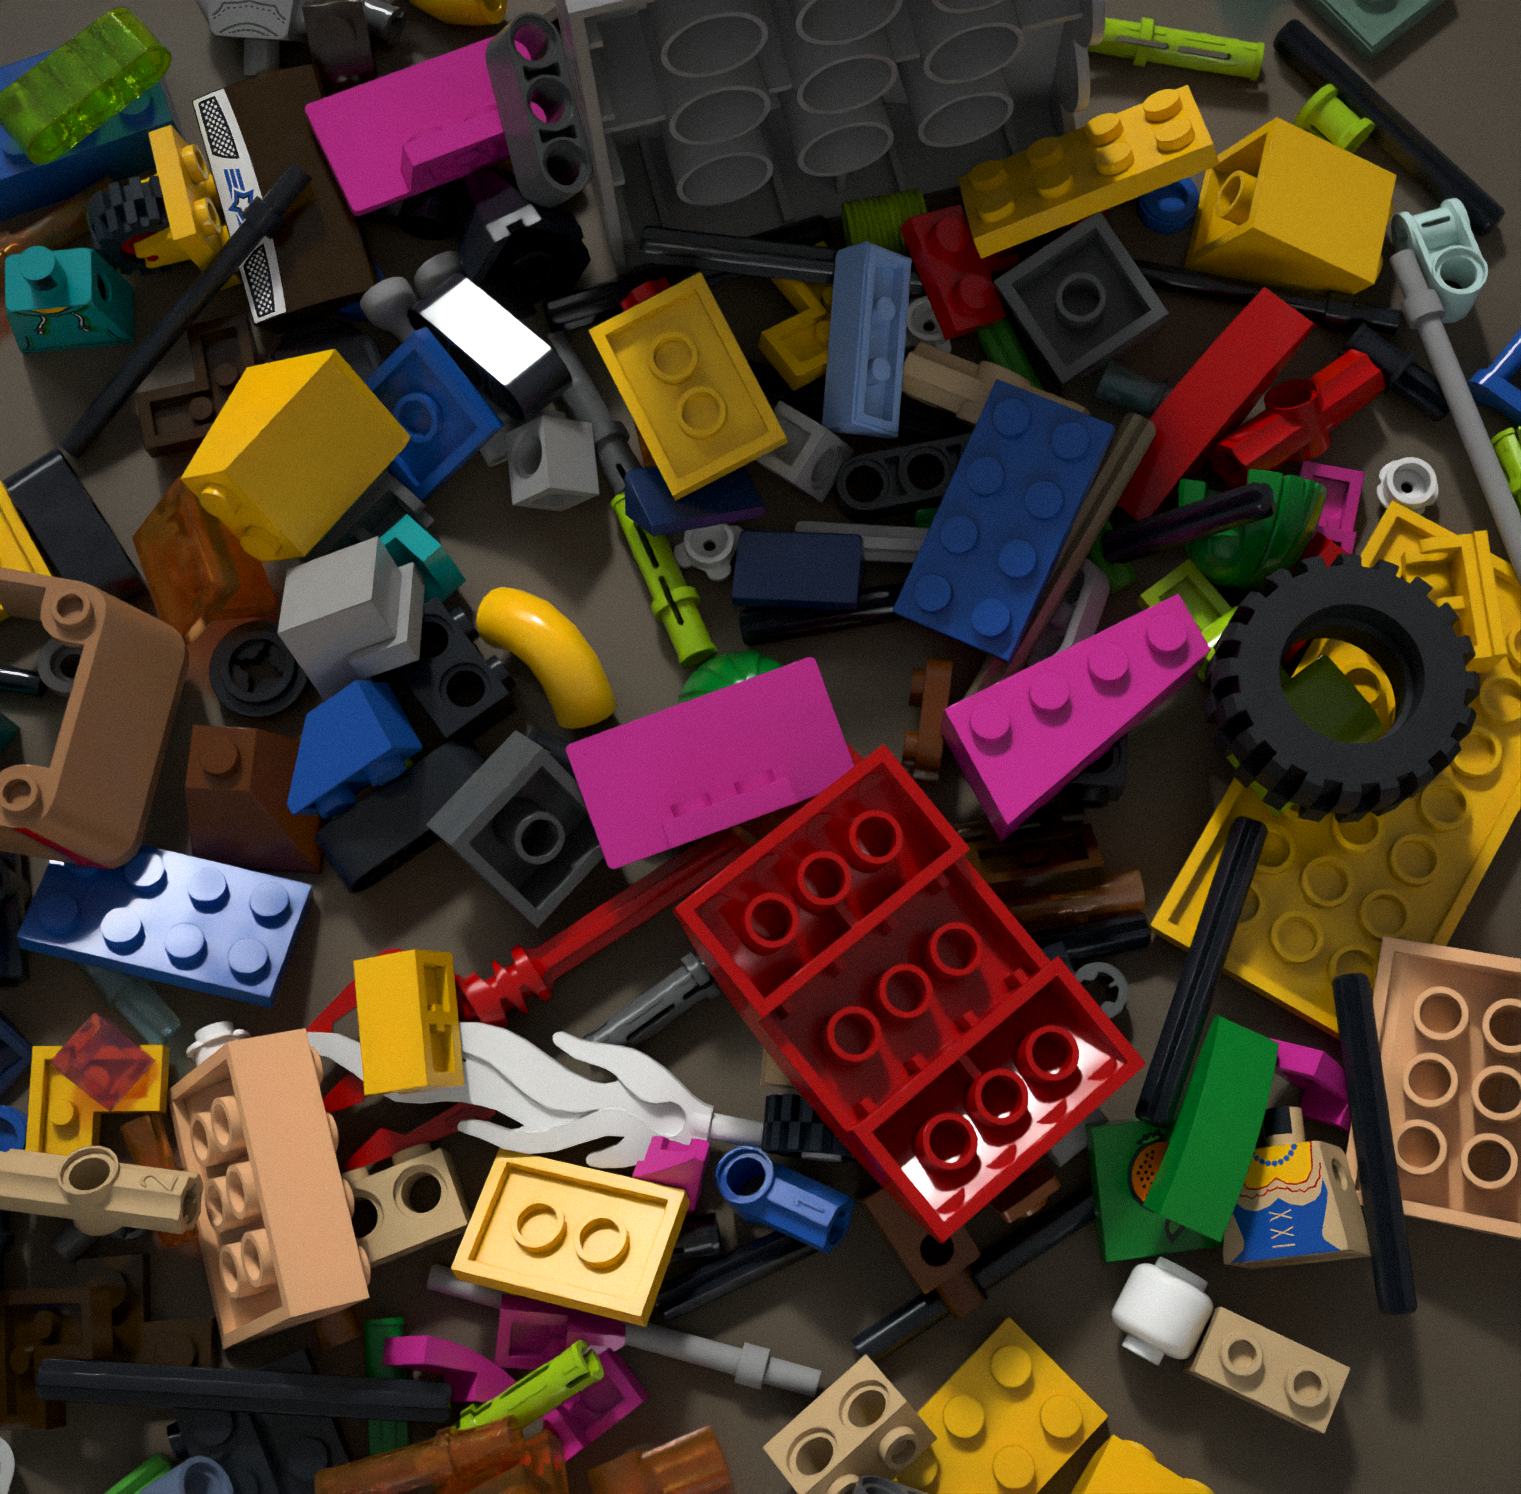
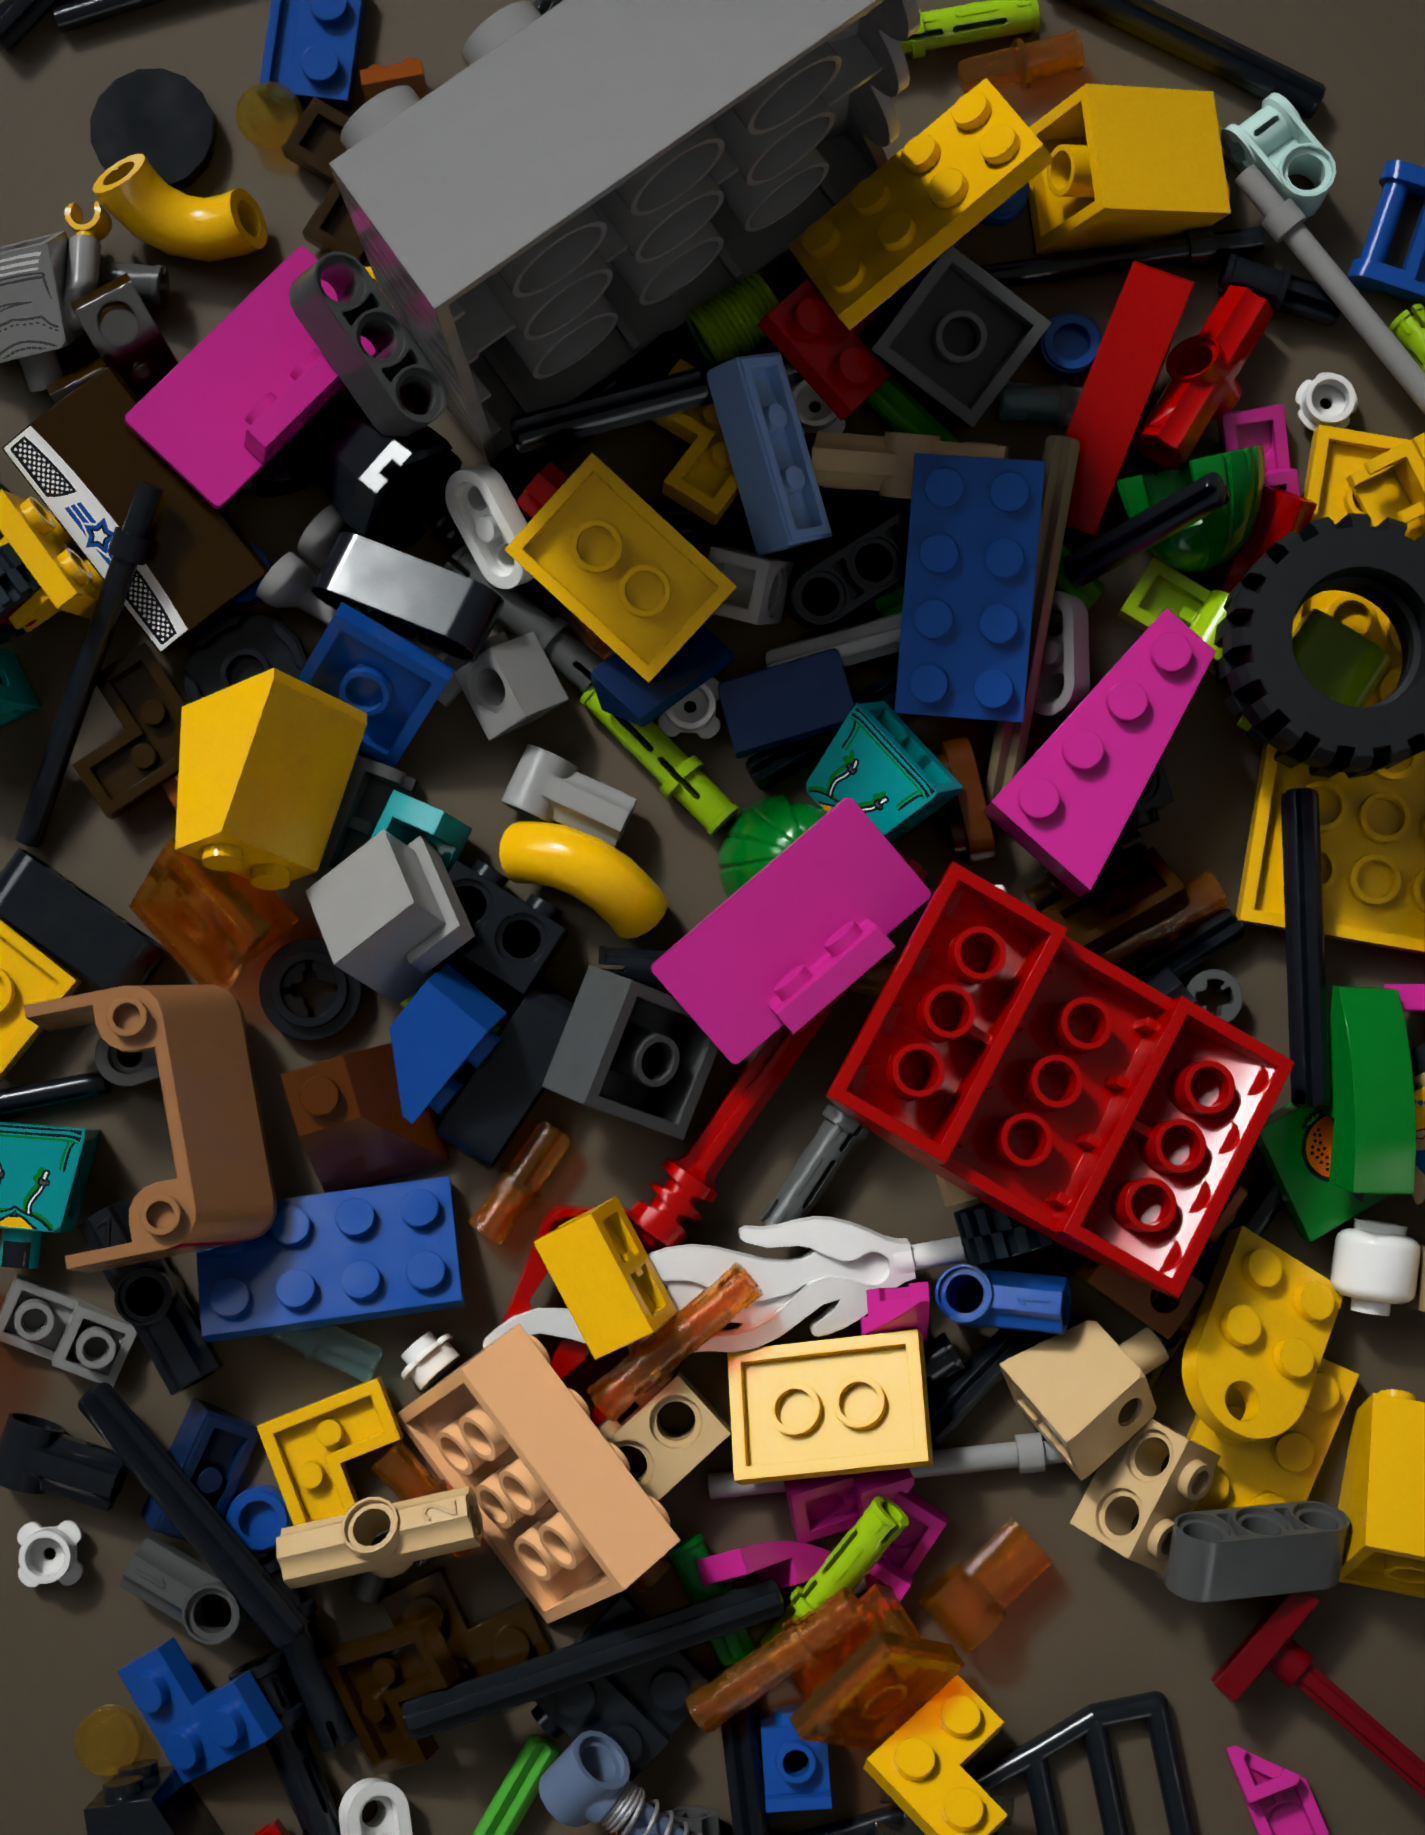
camera: 25 degrees left, 10 degrees up
clear pink slope [50,1013,156,1111] -> none
lime bush [1293,83,1375,154] -> none
none -> white plate [445,464,534,589]
none -> clear orange axle [468,1121,570,1245]
none -> light grey piece [500,744,637,848]
none -> clear orange pin [587,1262,763,1421]
none -> teal torso [806,701,964,844]
none -> clear orange axle [958,29,1084,94]
none -> tan torso [999,1320,1169,1481]
none -> blue tile [1038,312,1102,379]
none -> yellow plate [1182,1226,1344,1442]

